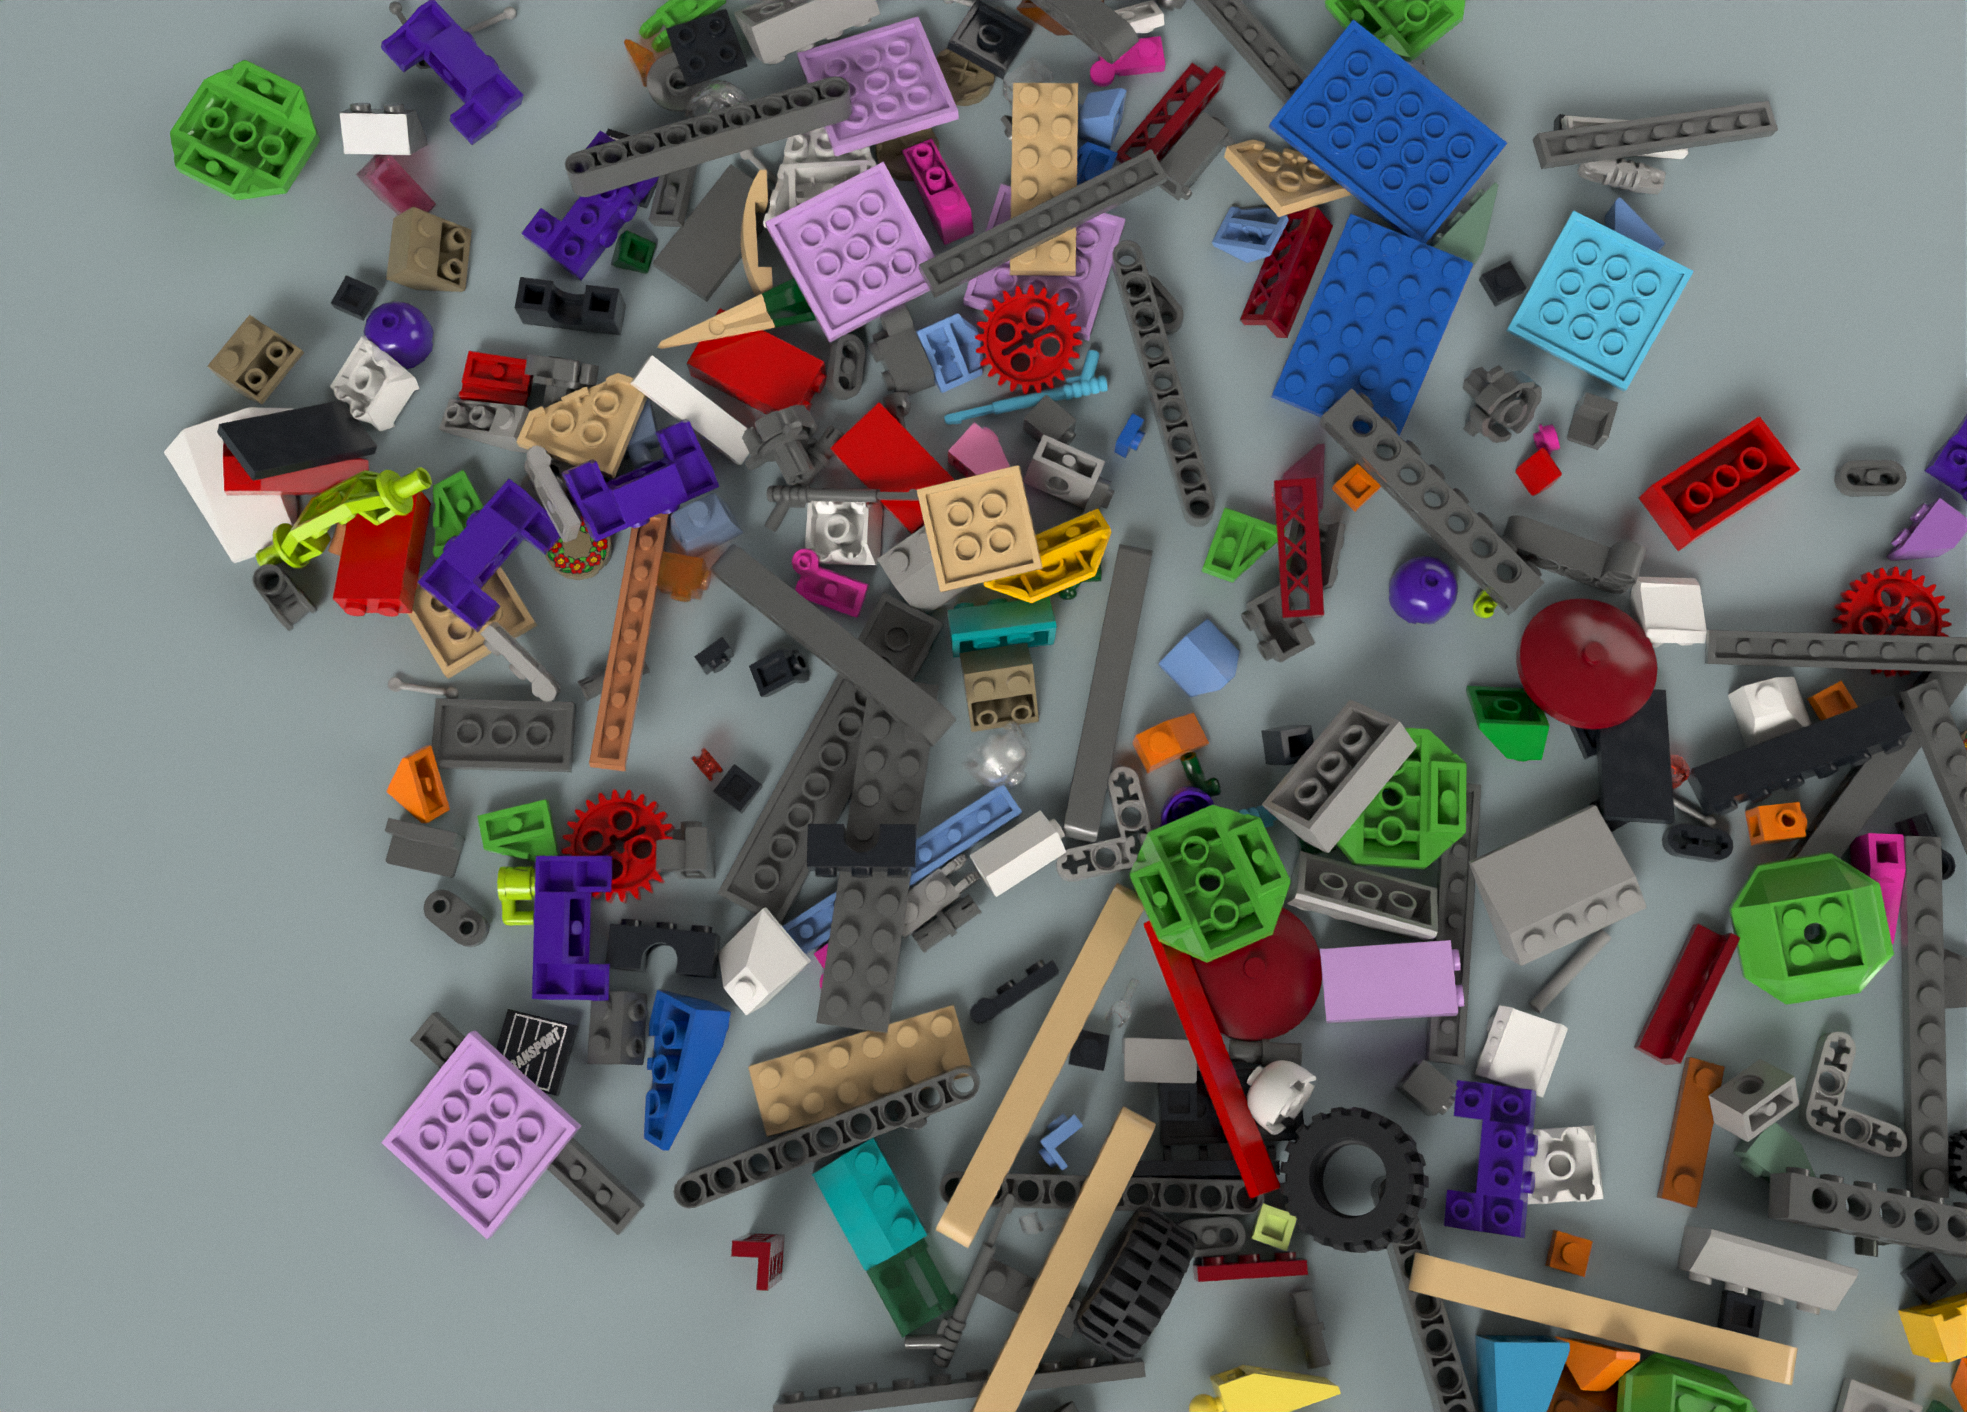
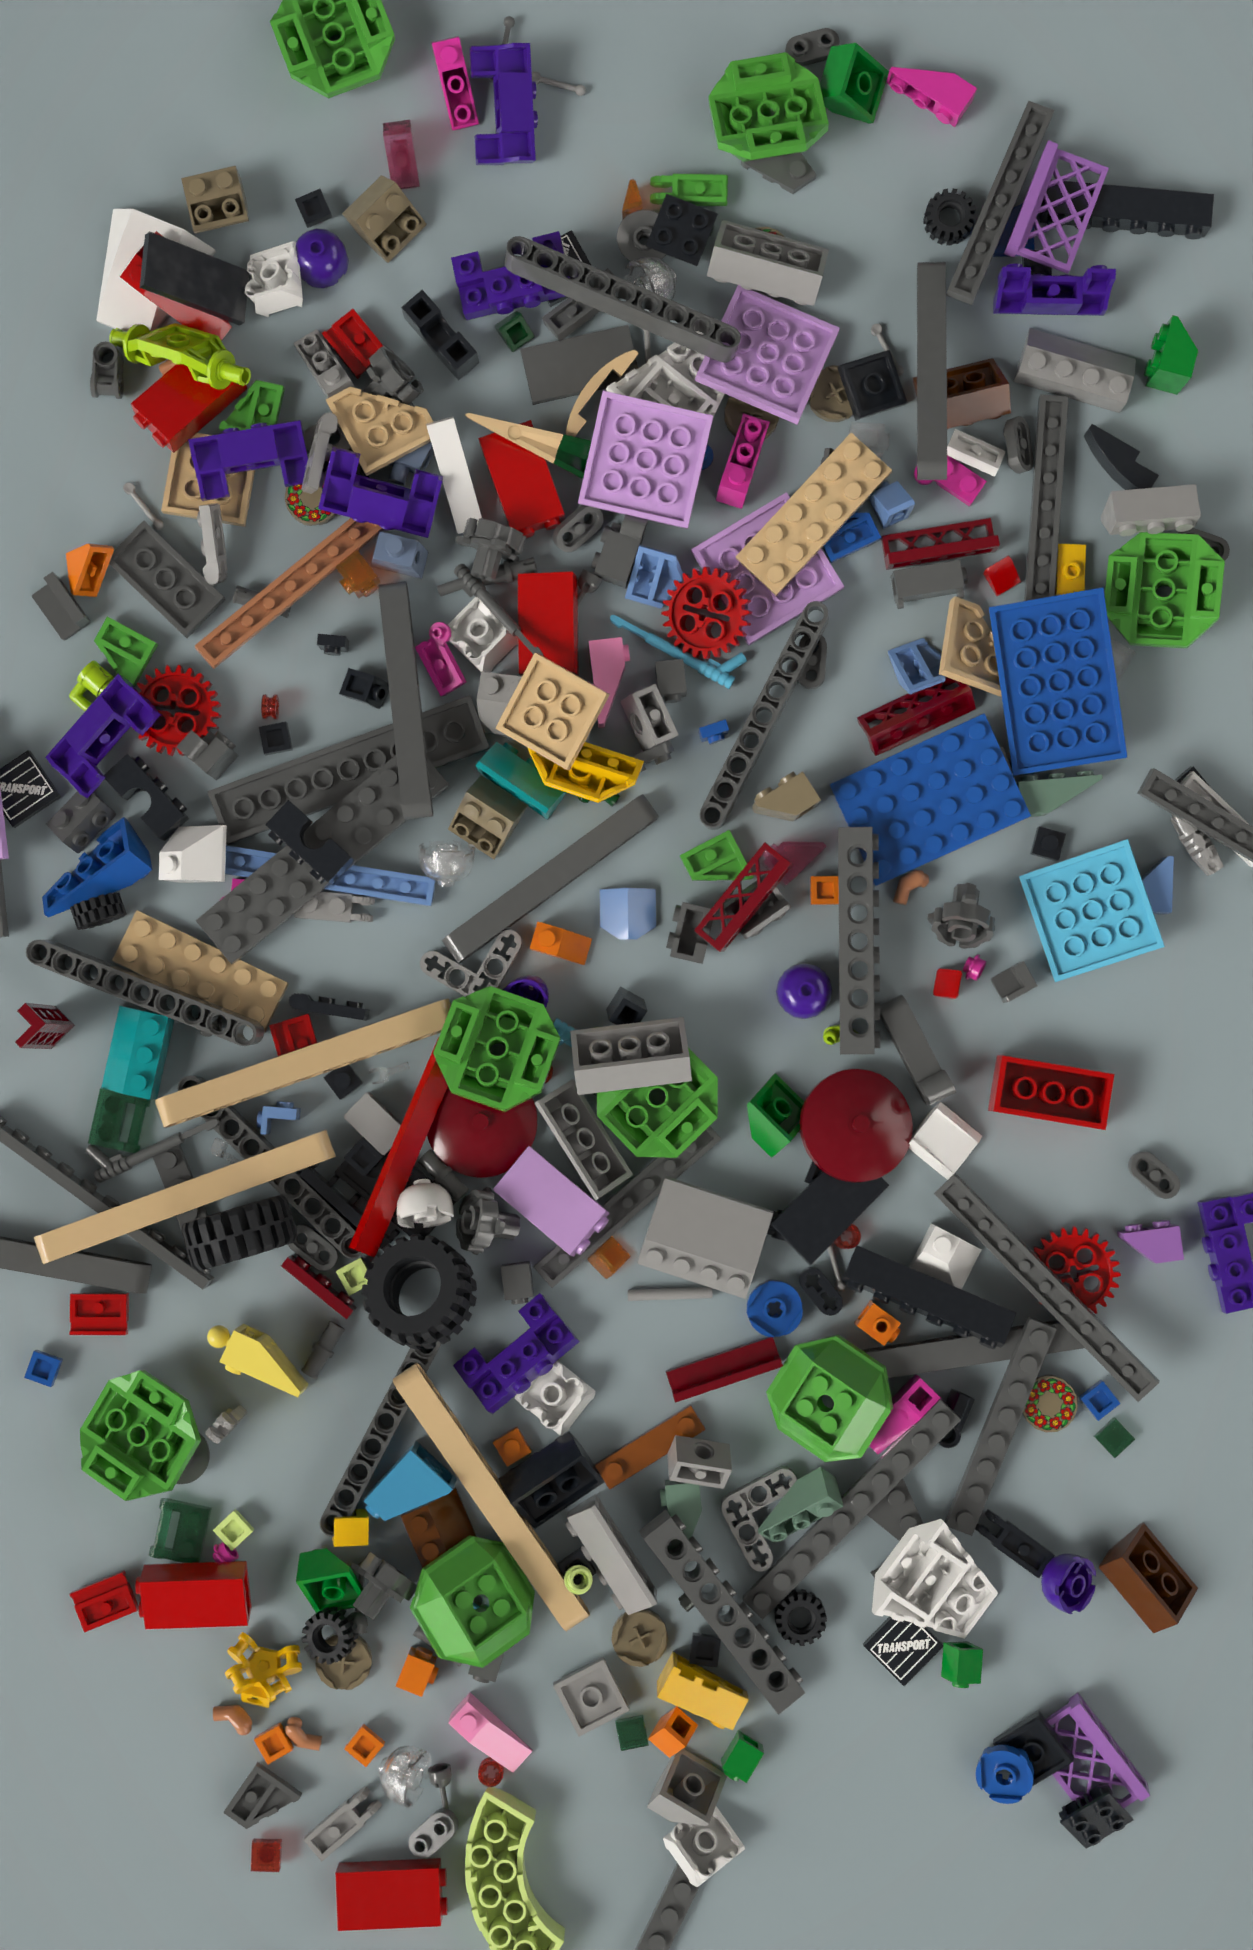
camera: 45 degrees right, 10 degrees up
slope [340,103,428,155] -> none
dark grey plate [423,890,489,947] -> none
dark grey pin [912,894,982,953] -> none
dark grey plate [919,149,1167,298] -> none
white brick [970,810,1066,897] -> none
dark green arm [1180,752,1222,797] -> none
white slope [1475,1005,1568,1098] -> none
orange slope [1555,1336,1640,1391] -> none
orange plate [1807,680,1858,721] -> none
none -> black tyre [70,892,127,930]
none -> red plate [269,1014,318,1057]
none -> dark pink slope [431,36,479,131]
none -> dark grey piece [456,1187,520,1255]
none -> black slope [499,1431,605,1529]
none -> yellowish green plate [564,1565,593,1595]
none -> clear orange slope [588,1236,631,1279]
none -> dark tan tile [611,1609,668,1667]
none -> blue plate [746,1280,803,1337]
none -> dark tan slope [752,771,821,821]
none -> sand green slope [758,1467,843,1543]
none -> nougat arm [893,870,929,905]
none -> red slope [983,555,1021,597]
none -> yellow plate [1055,544,1086,596]

